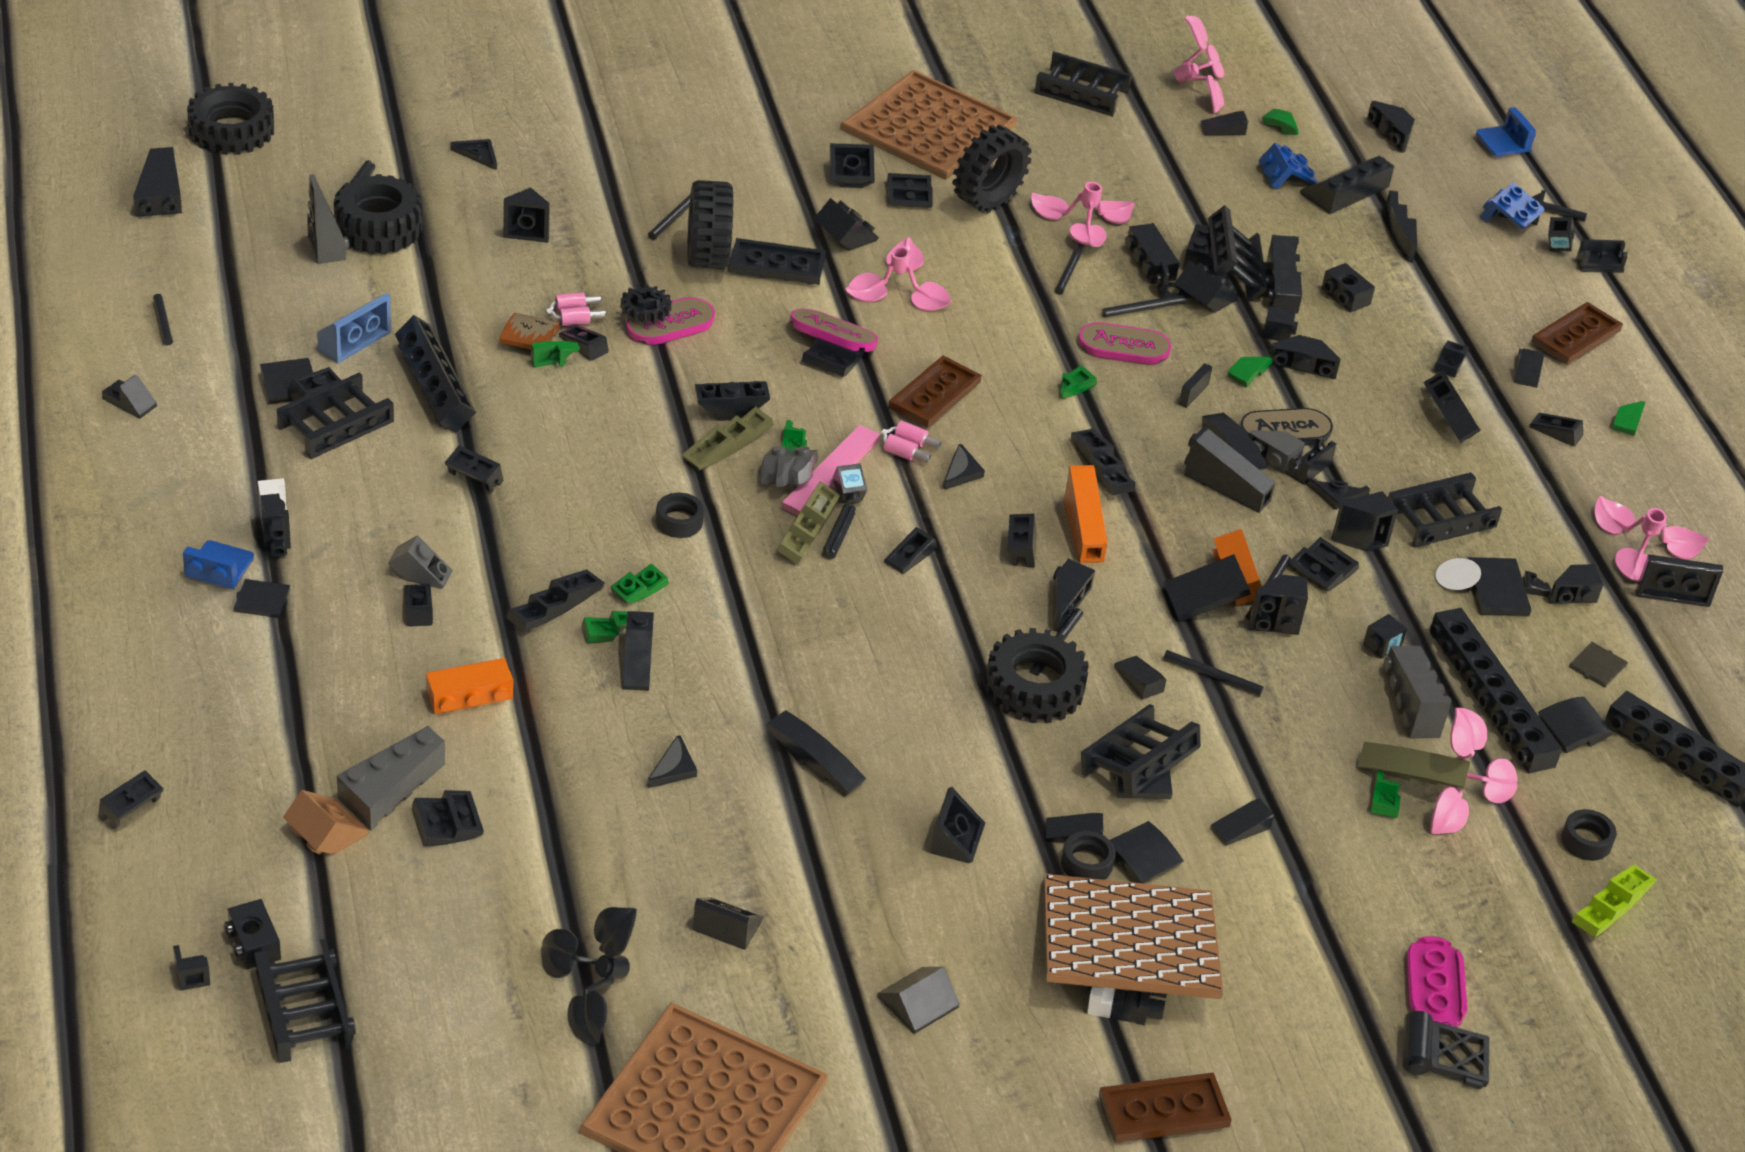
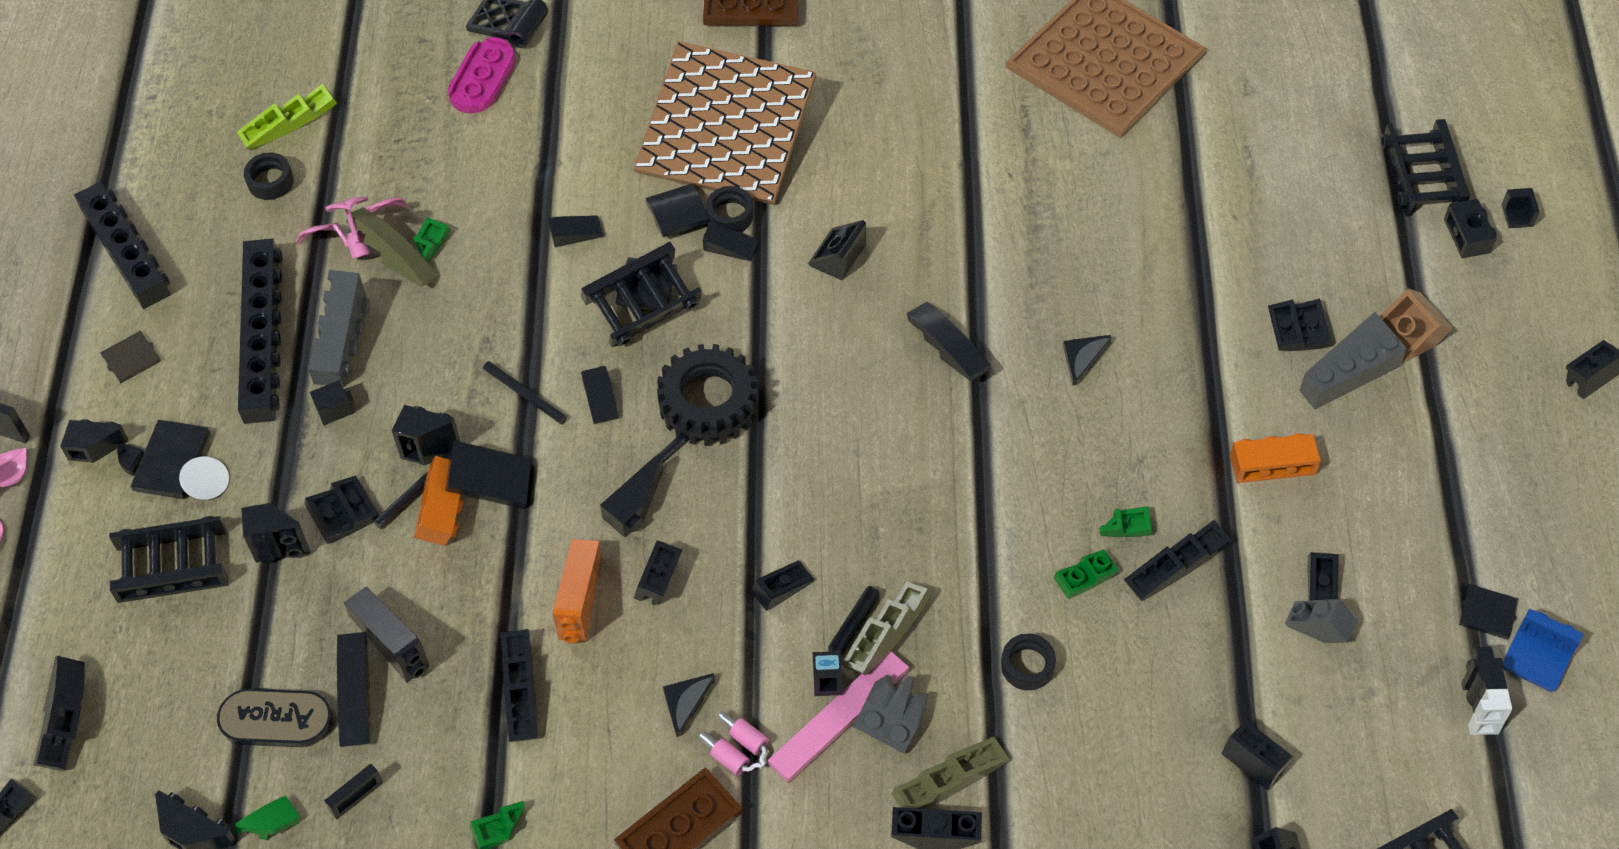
camera: 160 degrees left, 15 degrees up
black plant [541,907,637,1046] -> none
black slope [623,611,654,691] -> none
black slope [693,897,763,950] -> none
green slope [781,420,807,450] -> none
slope [877,967,959,1034] -> none
dark grey slope [1249,430,1305,474] -> none
black hinge [1285,437,1337,485] -> none
black tile [1306,476,1370,510] -> none
black slope [1538,696,1613,753] -> none

